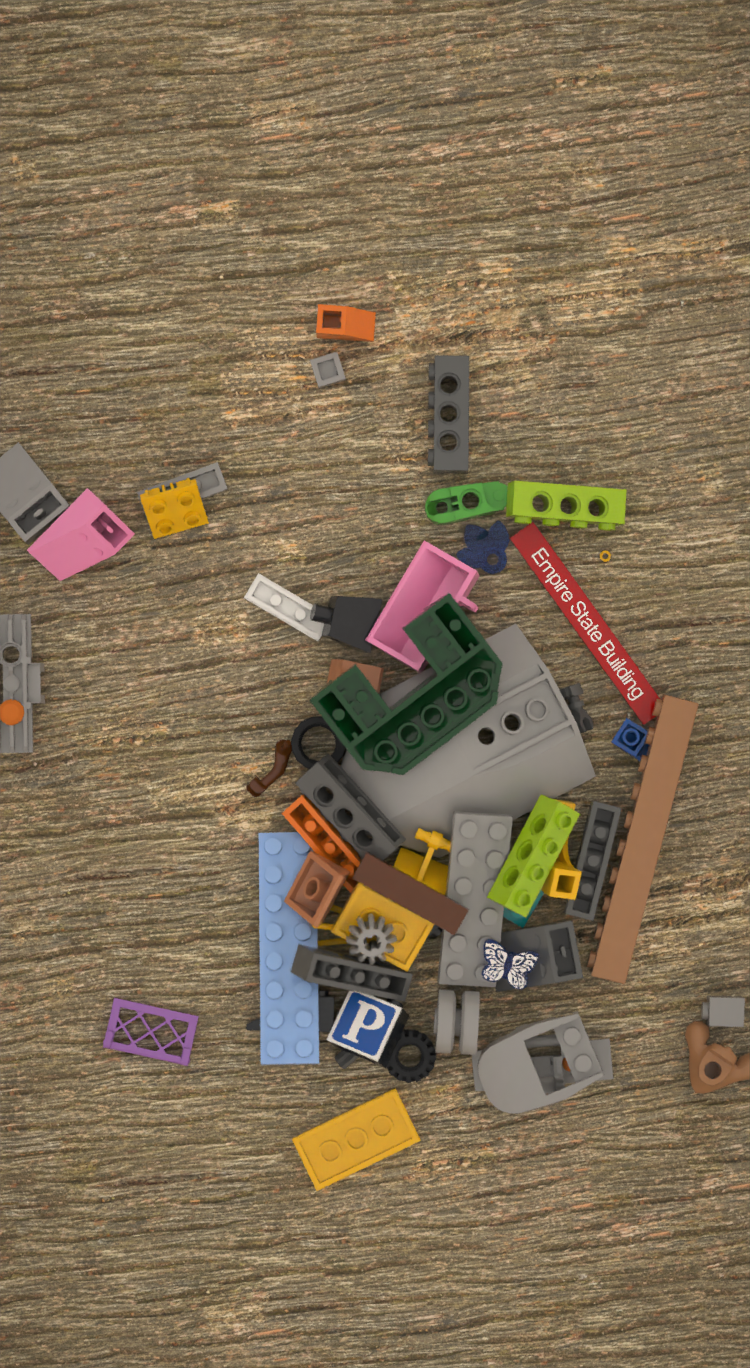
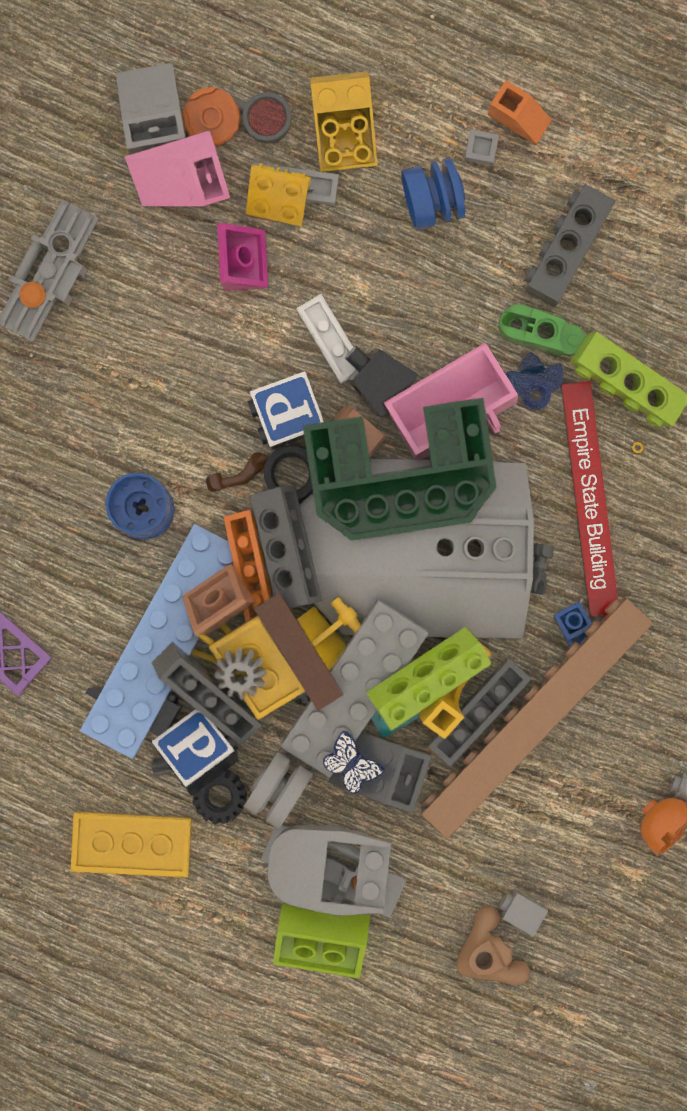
camera: 30 degrees right, 0 degrees up
none -> blue wheel [105,472,175,540]
none -> orange tile [182,87,241,147]
none -> dark pink slope [217,223,268,291]
none -> piece [232,92,292,144]
none -> piece [247,371,324,450]
none -> lime slope [273,902,370,979]
none -> yellow slope [310,71,378,172]
none -> blue wheel [401,157,465,231]

